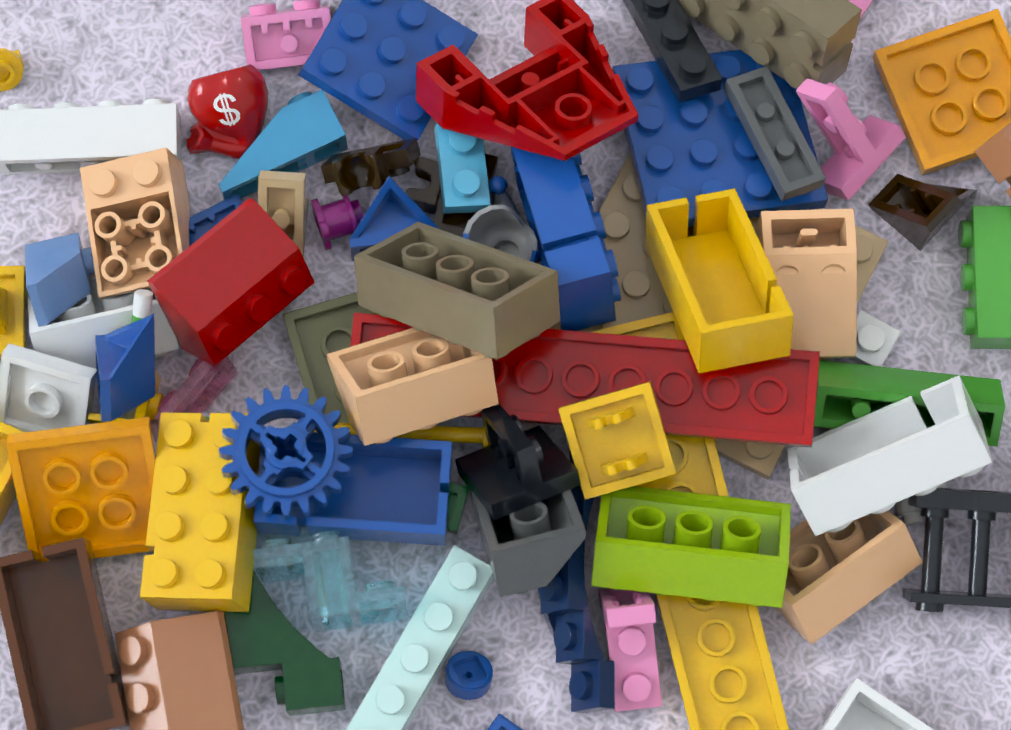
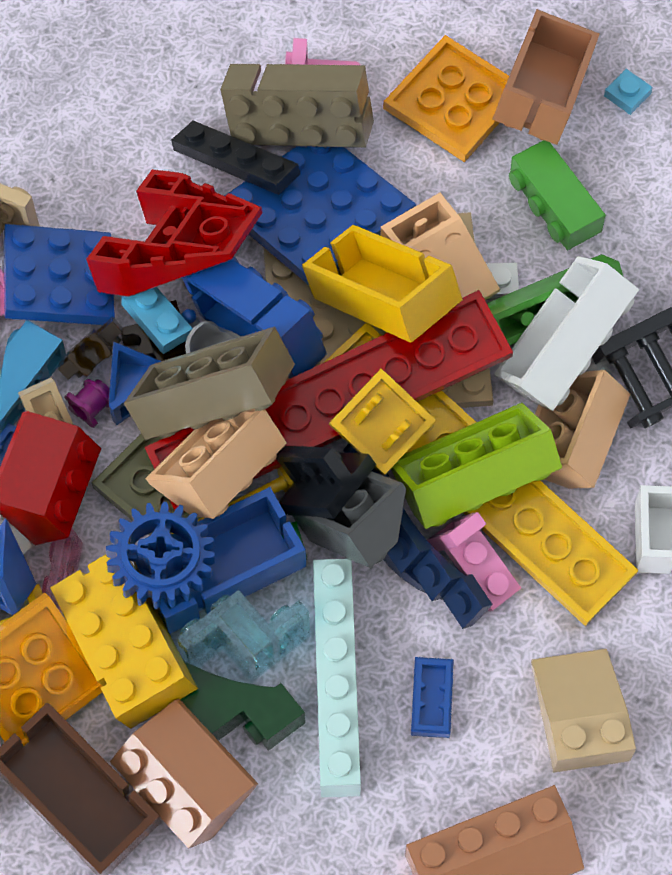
camera: 30 degrees left, 10 degrees down
blue tile [445,651,493,700] -> none
dark grey plate [724,66,826,201] -> none
bright pink bracket [796,78,906,201] -> none
dark brown slope [868,173,977,251] -> none

